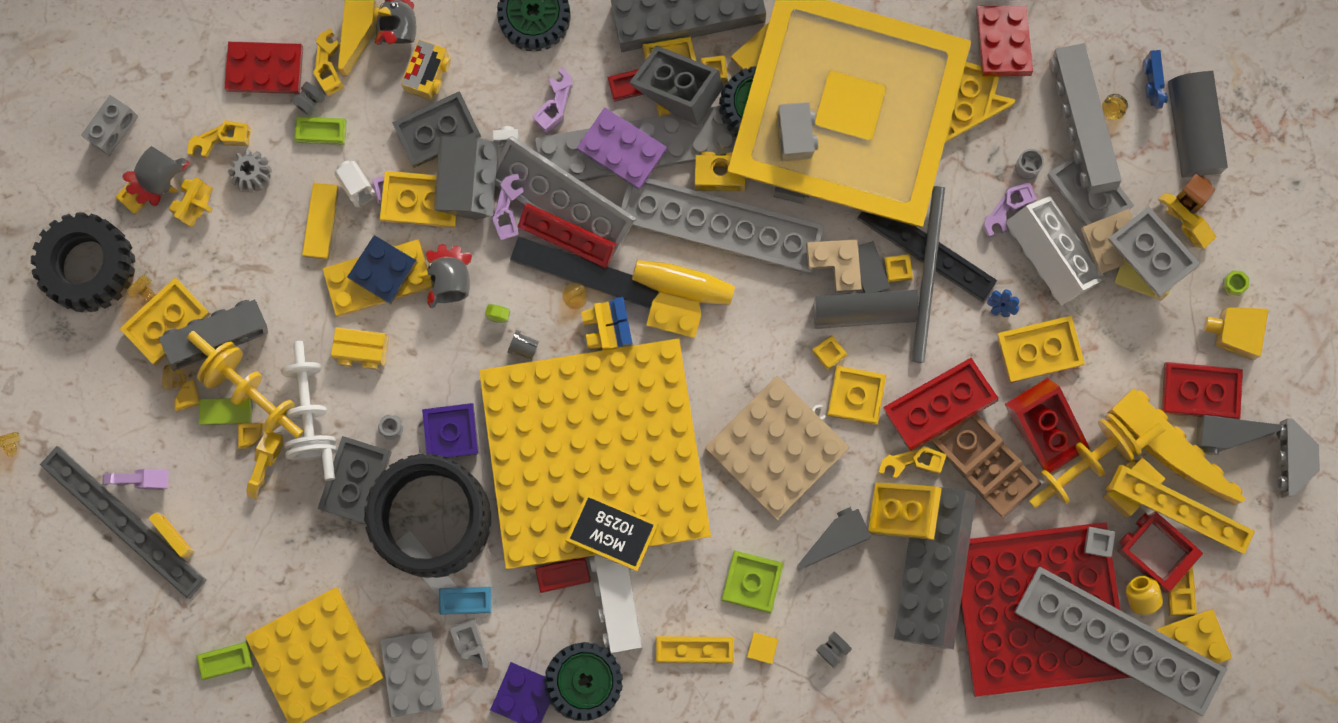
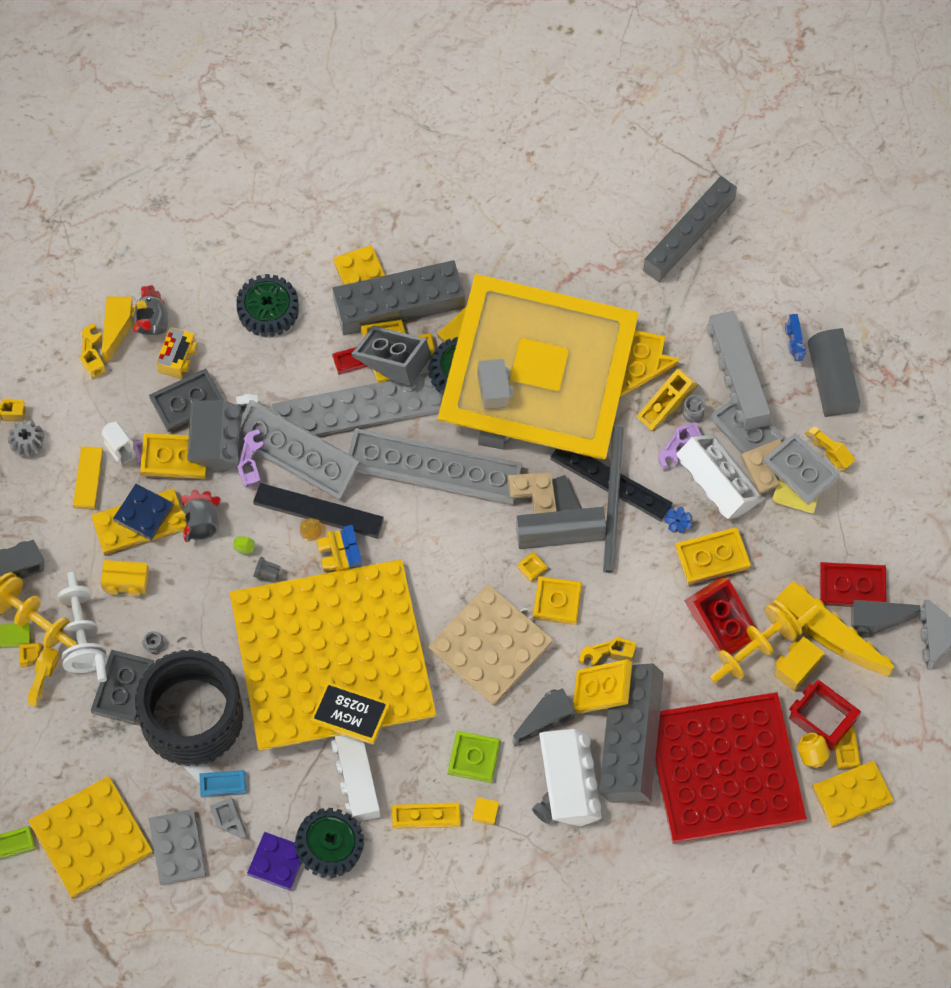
camera: 10 degrees left, 15 degrees down
red plate [224,41,303,94] -> none
dark grey wheel [291,81,326,116] -> none
lime tile [294,116,347,145] -> none
dark purple plate [422,403,479,458] -> none
red tile [517,203,617,268] -> none
lavender piece [532,67,573,134] -> none
red tile [535,557,591,593] -> none
medium lavender plate [577,107,667,190] -> none
yellow plate [632,260,735,338] -> none
yellow brick [695,152,746,192] -> none
red plate [883,358,998,451] -> none
yellow tile [884,254,913,283] -> none
medium nougat slope [931,414,1041,519] -> none
plate [976,6,1033,76] -> none
light grey plate [1014,566,1227,716] -> none
light grey plate [1084,527,1115,558] -> none
clear yellow tile [1102,94,1128,120] -> none
yellow plate [1109,465,1255,554] -> none
dark orange slope [1176,174,1216,214] -> none
yellow torso [1204,307,1269,360] -> none
lime tile [1223,270,1249,296] -> none
none -> white slope [539,729,602,827]
none -> yellow slope [636,368,699,431]

